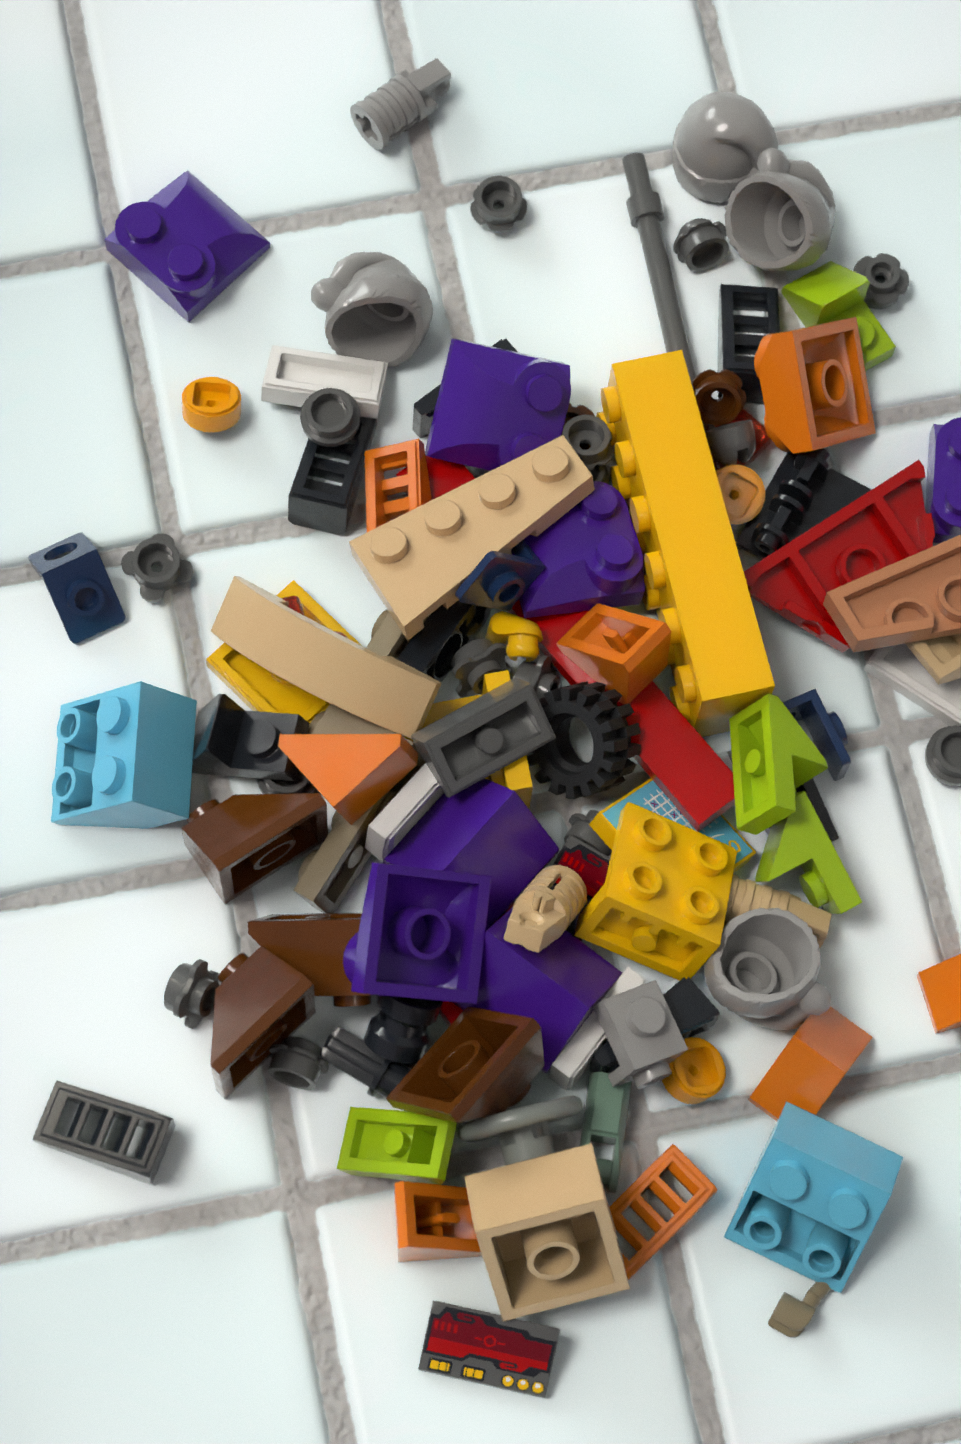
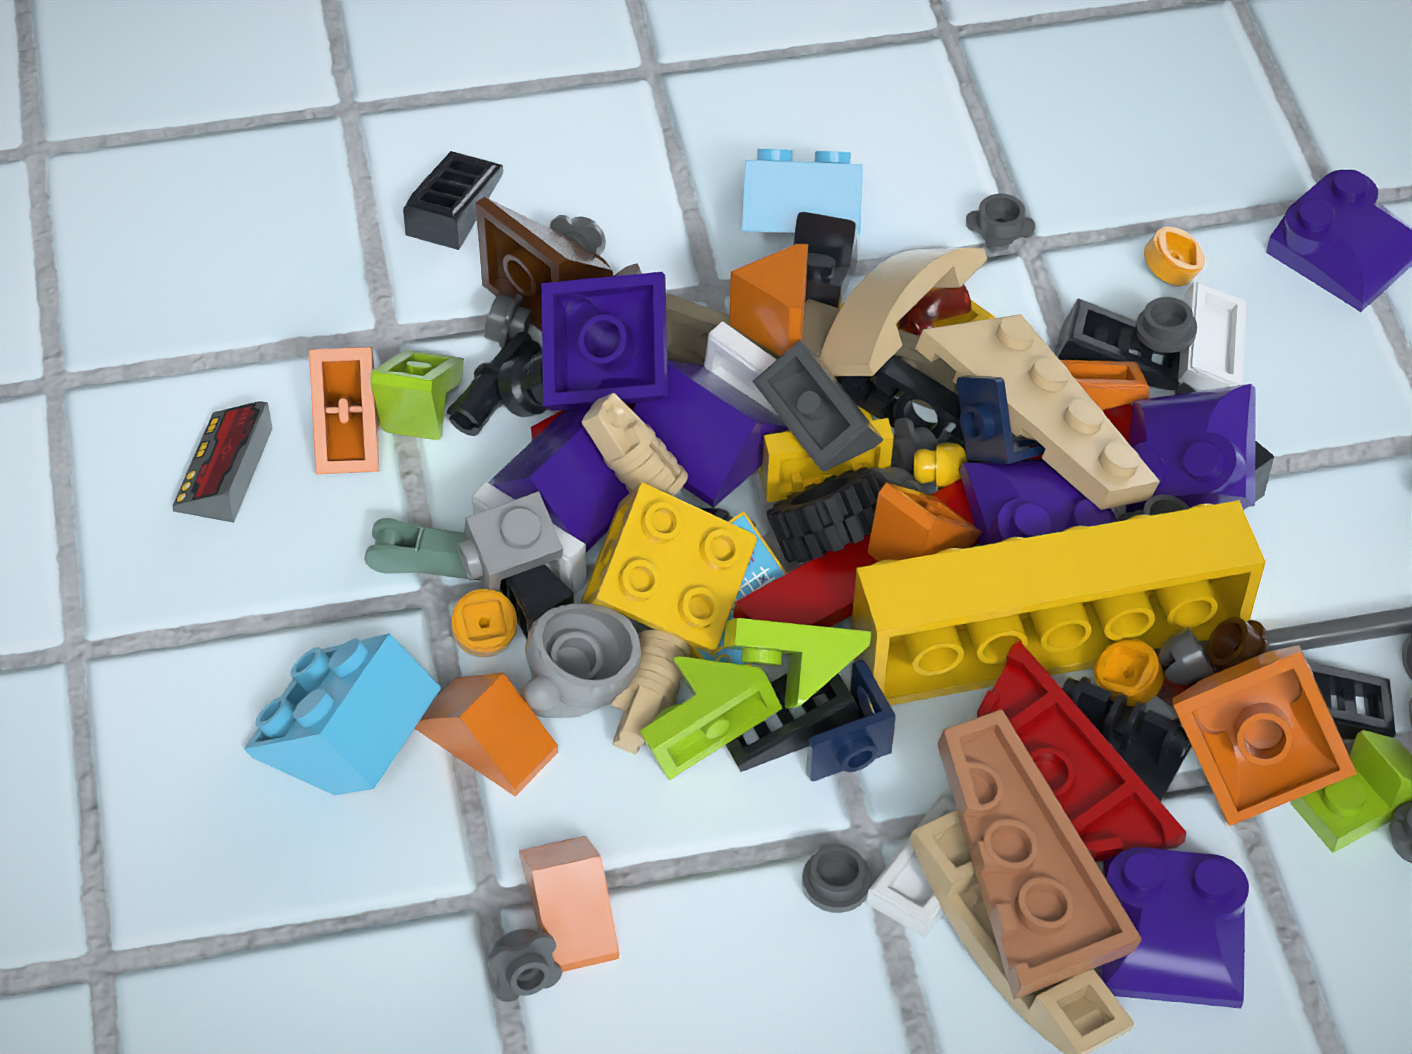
camera: 95 degrees right, 20 degrees down
dark blue bracket [28,532,126,644] -> none
reddish brown slope [181,793,328,904] -> none
light grey piece [311,252,433,368] -> none
reddish brown slope [386,1006,545,1123] -> none
tan piece [458,1096,630,1321] -> none
orange slope [610,1144,718,1281] -> none
dark tan hand [768,1271,839,1338] -> none

